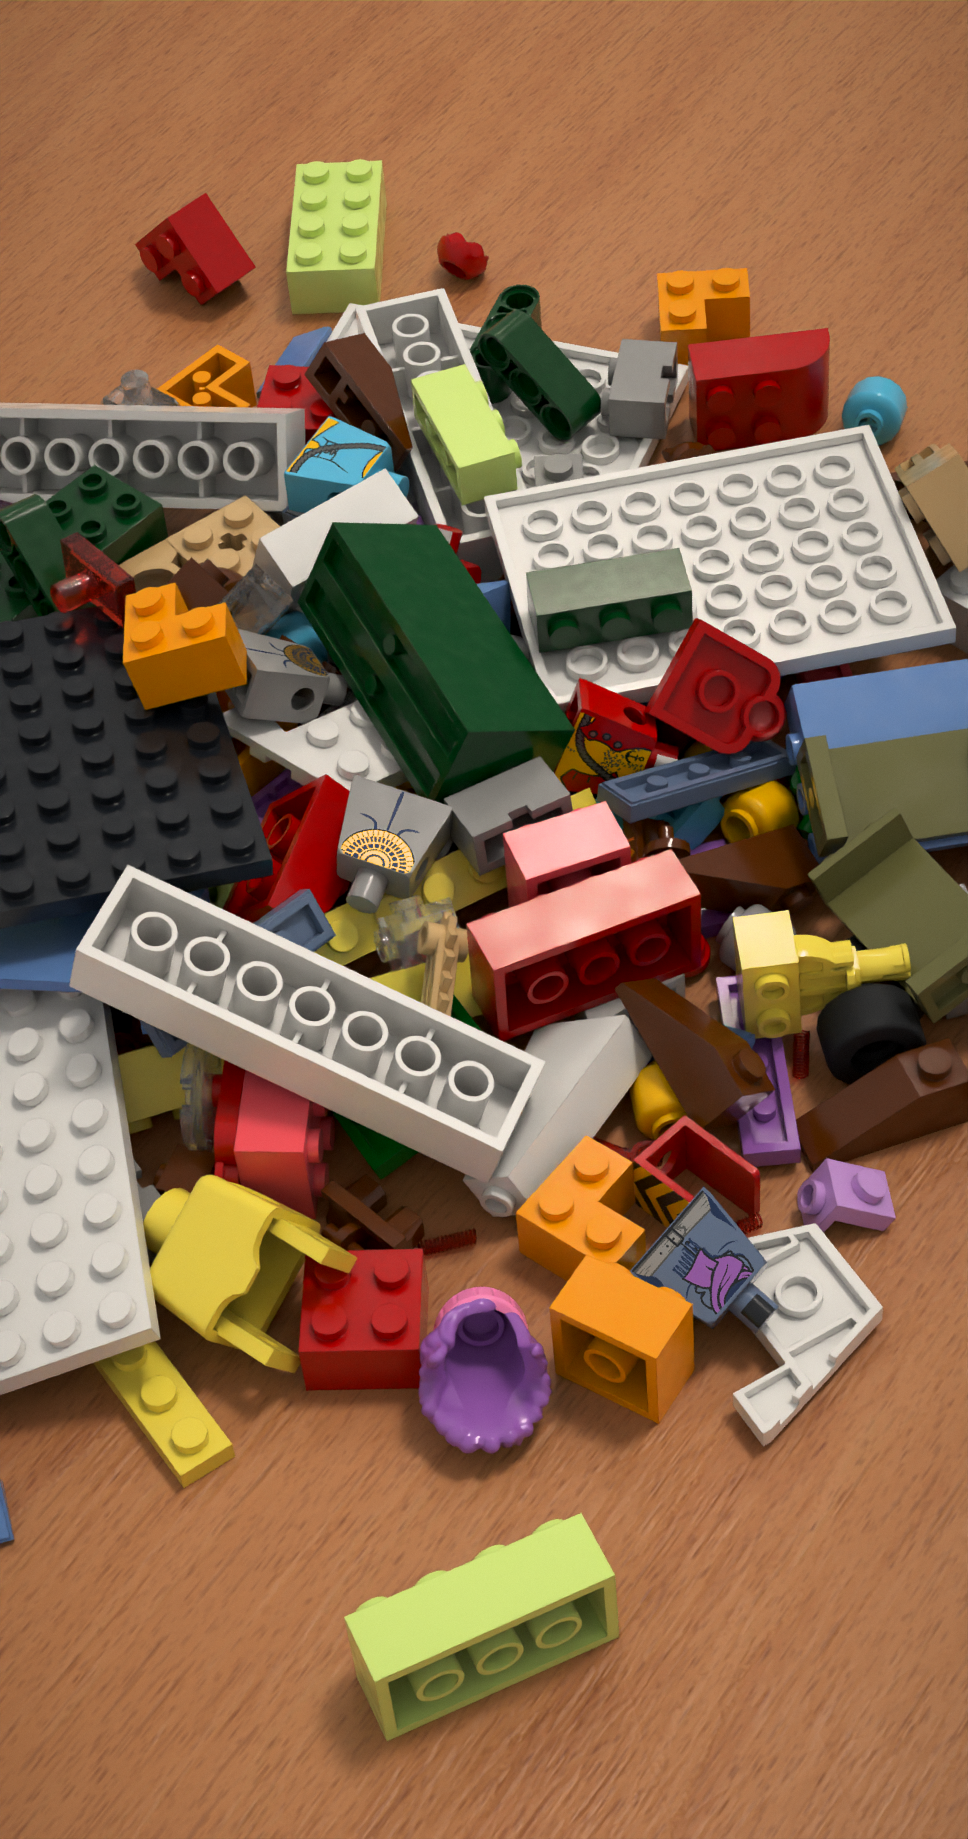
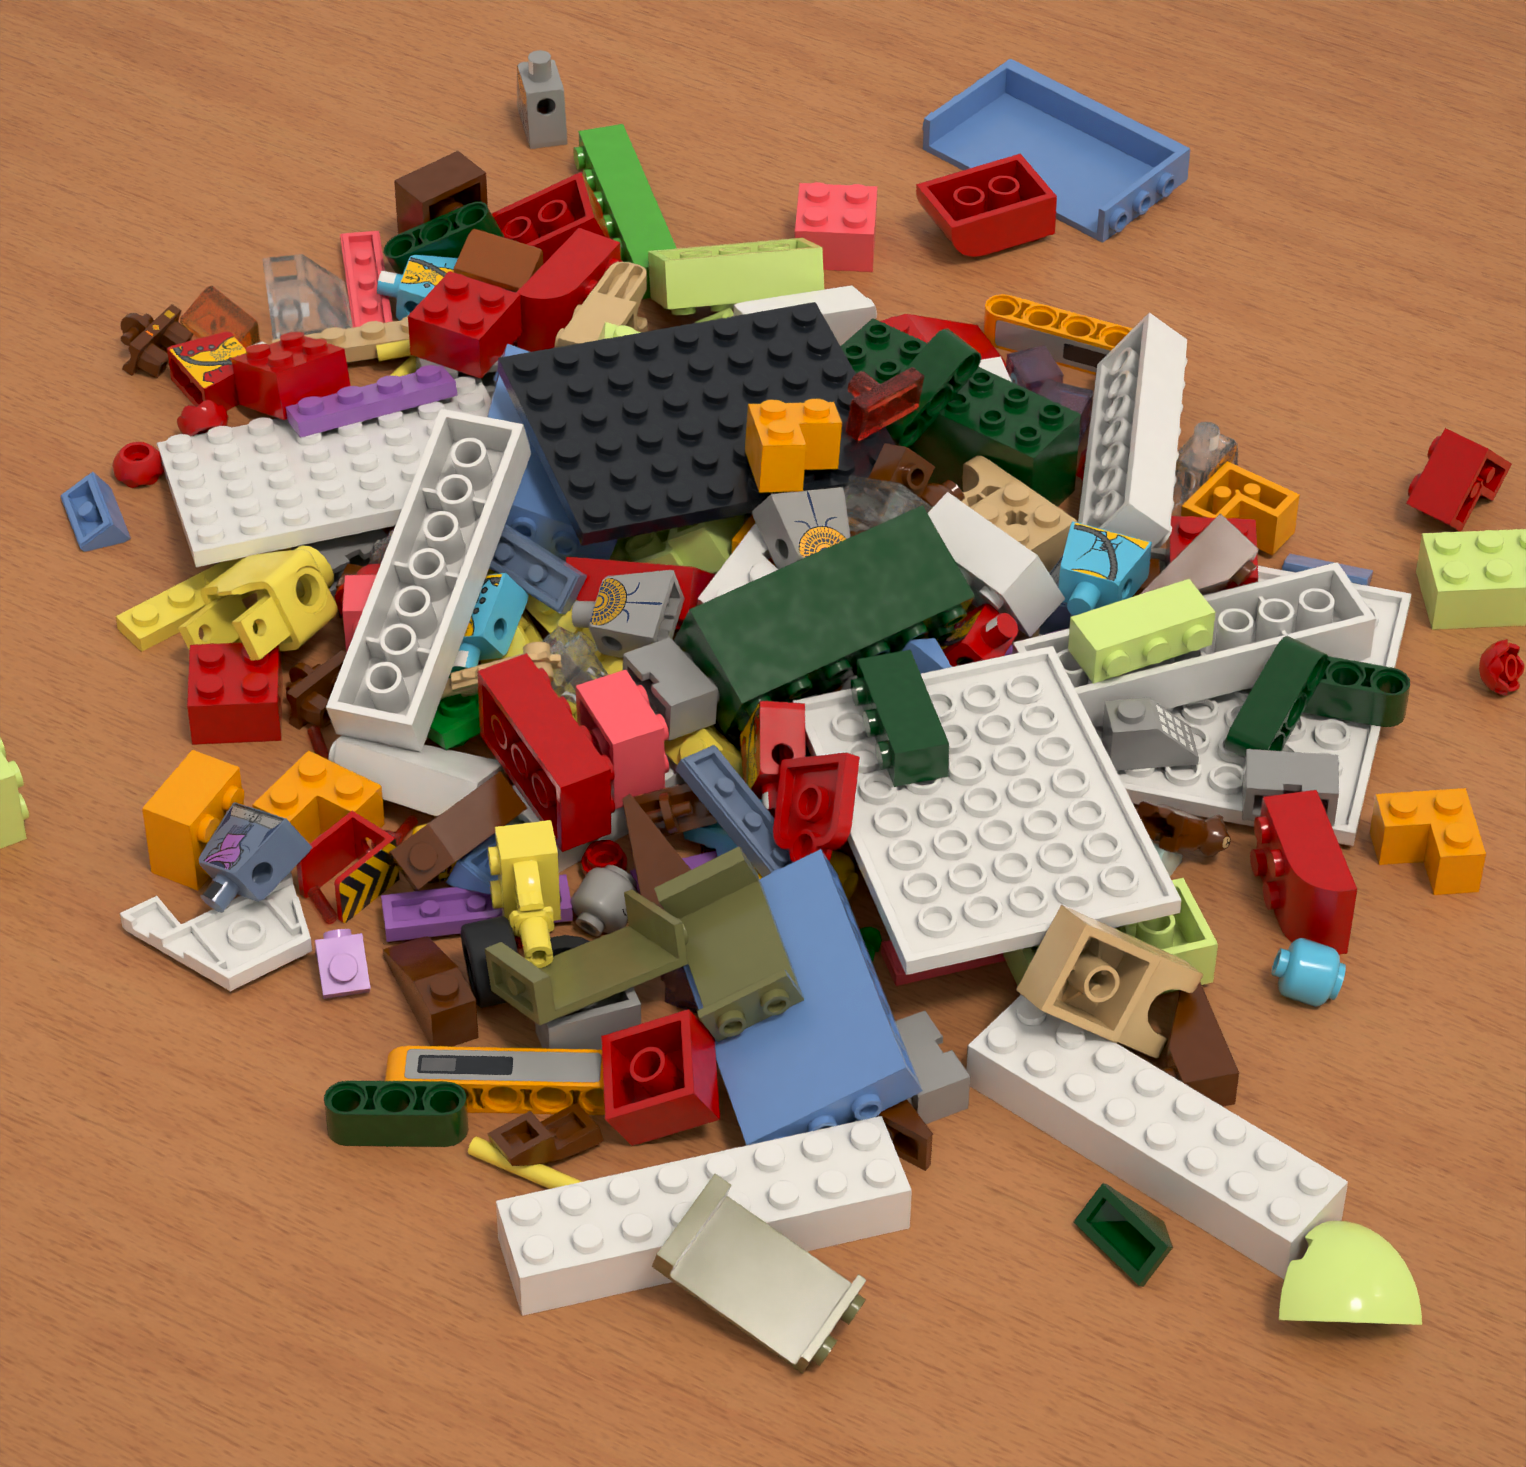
camera: 80 degrees right, 5 degrees down
medium lavender hair [418,1287,552,1454] -> none

